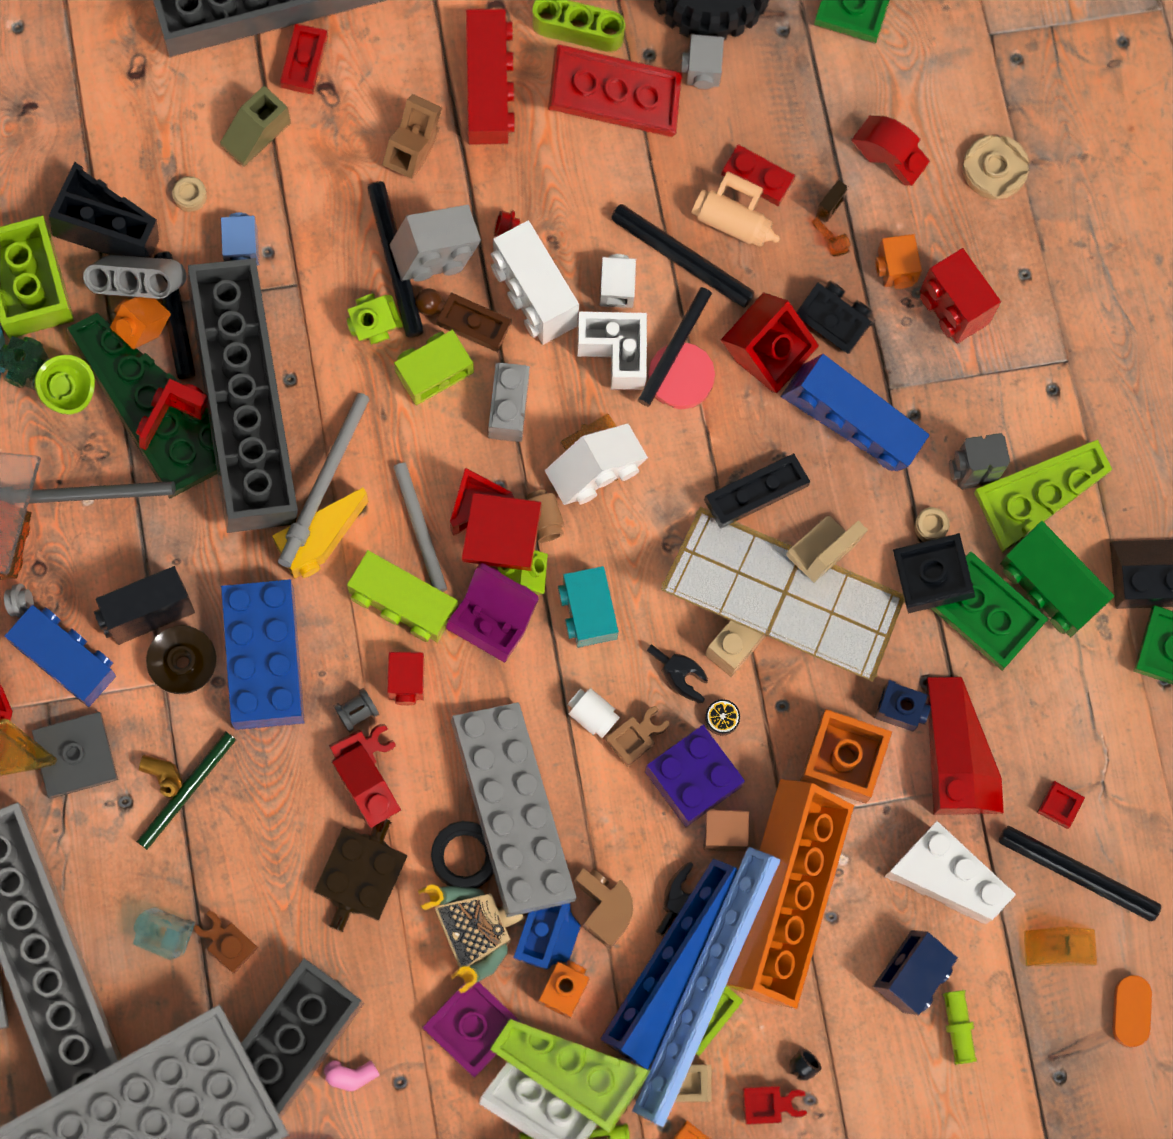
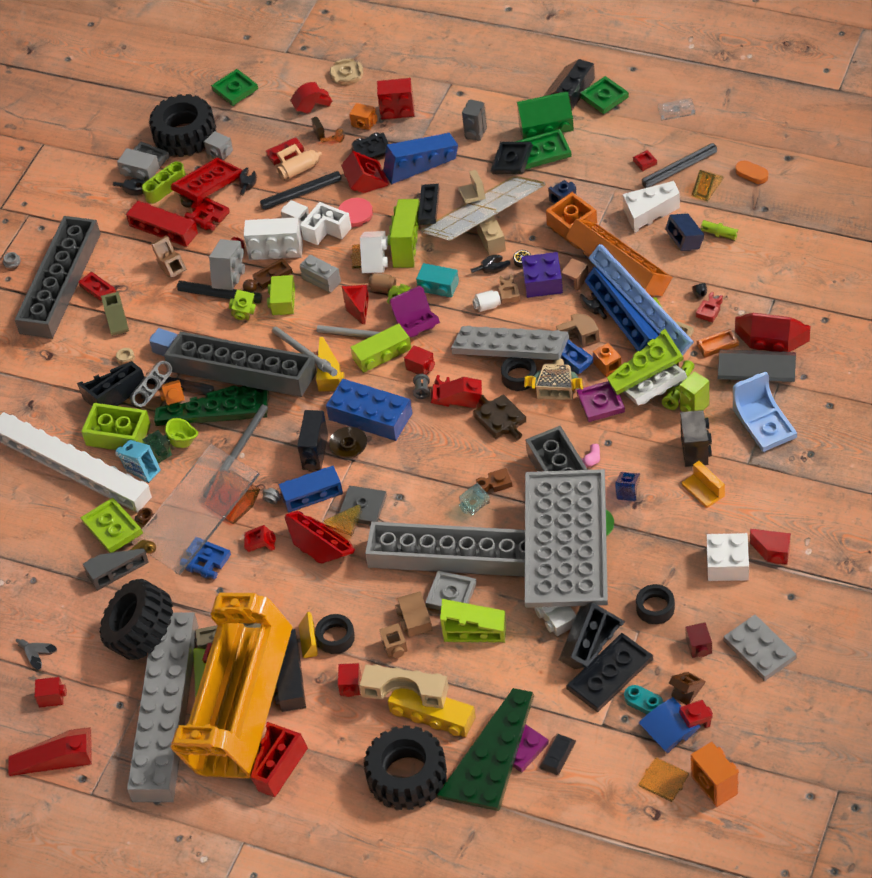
camera: 45 degrees left, 25 degrees down
red bracket [136,379,207,450] -> none
dark green bar [136,731,236,850] -> none
pearl gold arm [139,754,182,798] -> none
red tile [462,493,542,571] -> none
black bar [638,287,712,407] -> none
tan tile [914,507,950,542] -> none
red wedge [927,677,1004,815] -> none
lime wing [974,439,1112,553] -> none
none -> red plate [184,197,230,231]
none -> black hand [239,167,257,196]
none -> lime wedge [387,199,419,268]

